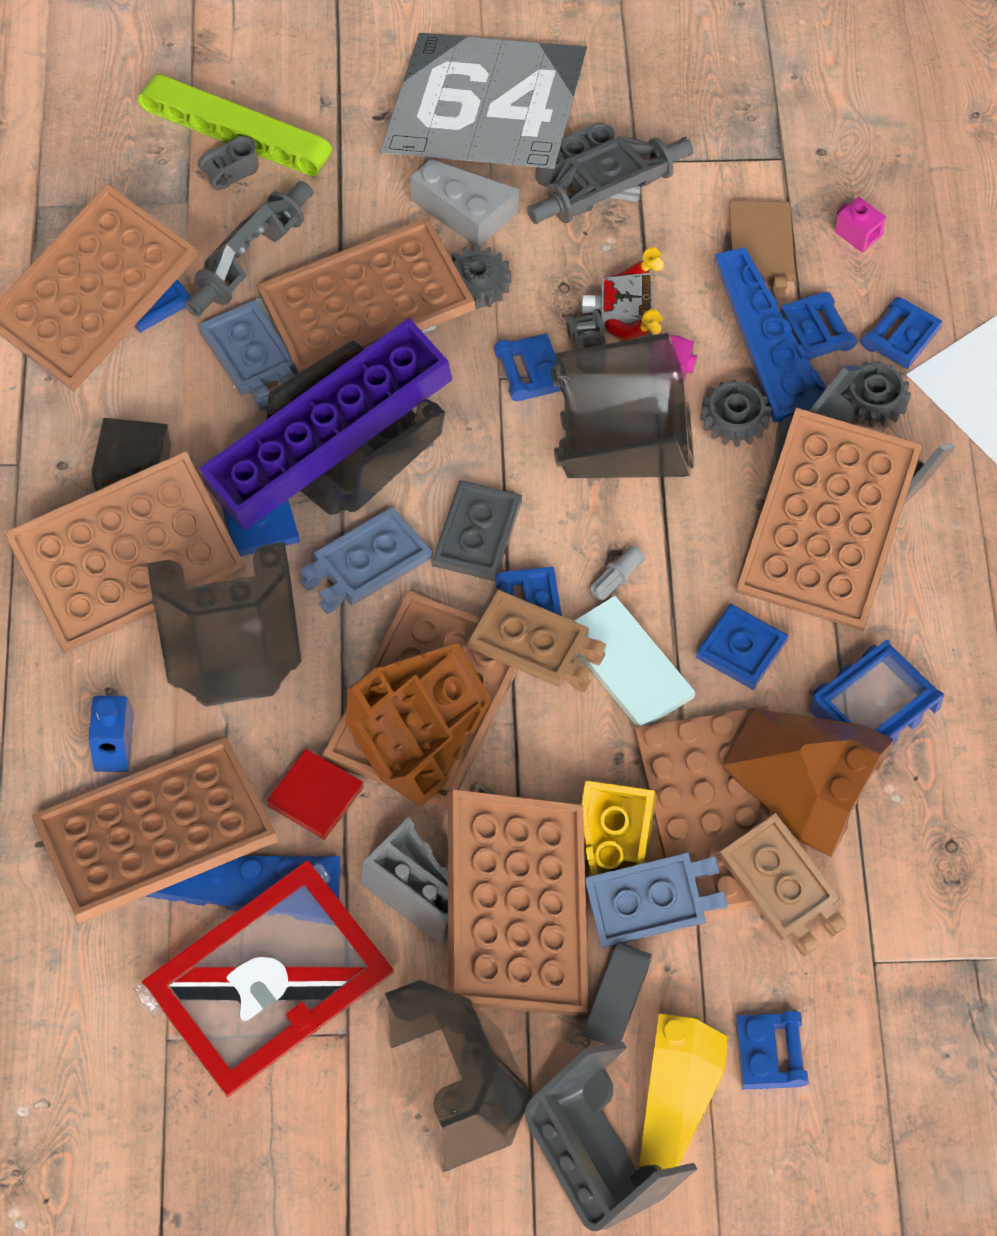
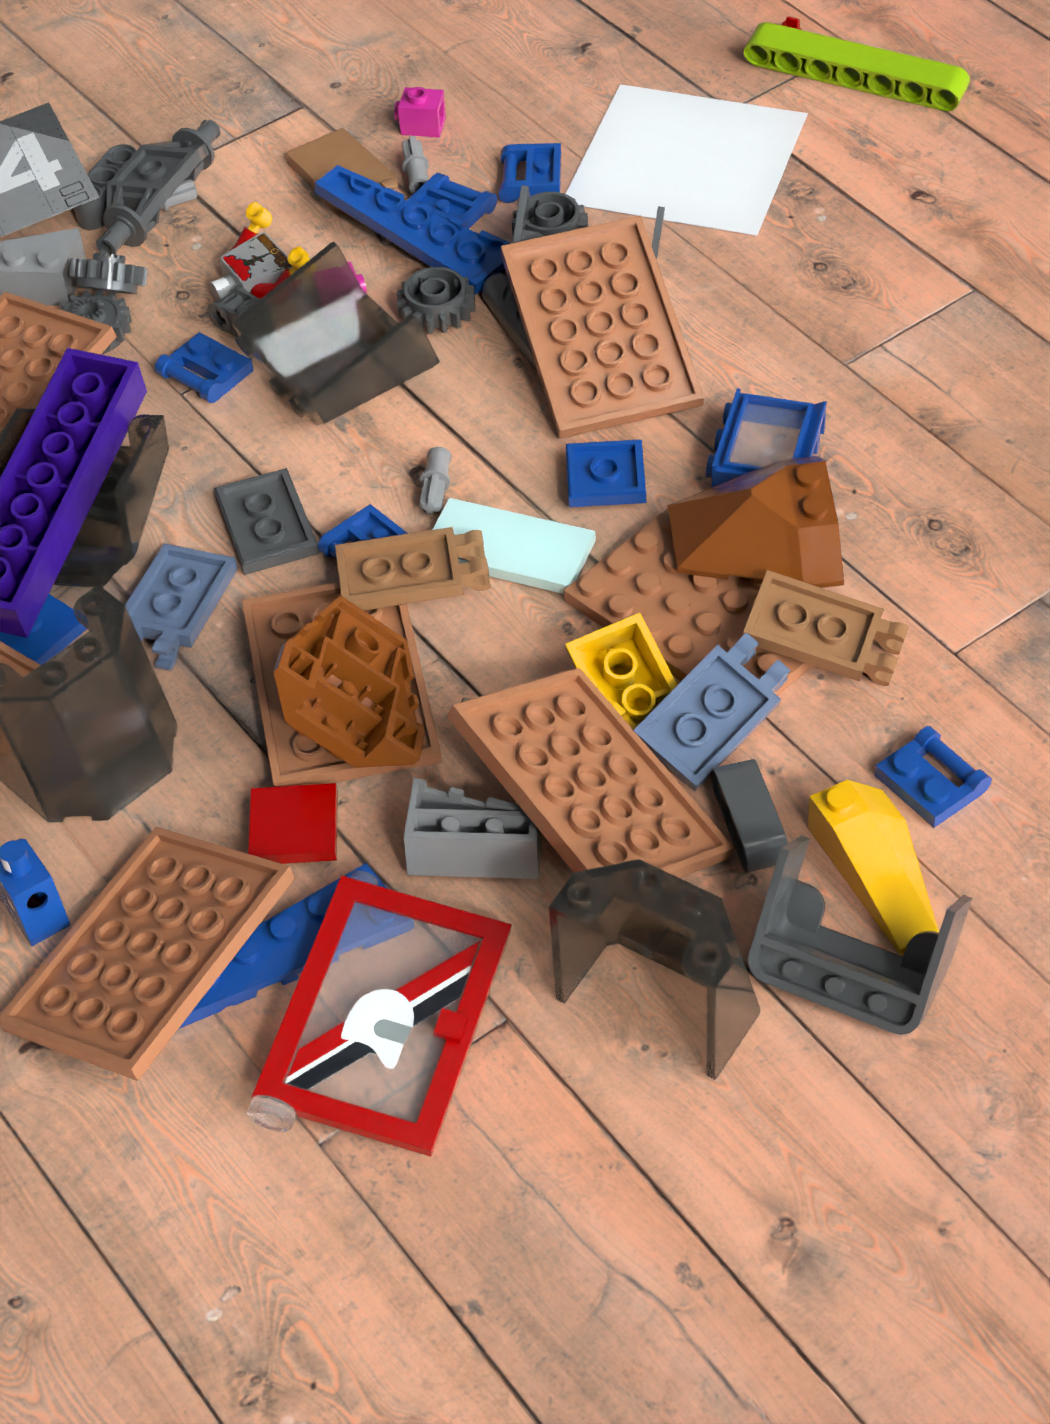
camera: 30 degrees left, 10 degrees down
none -> dark grey gear [68,252,148,294]
none -> light grey axle [401,136,429,194]

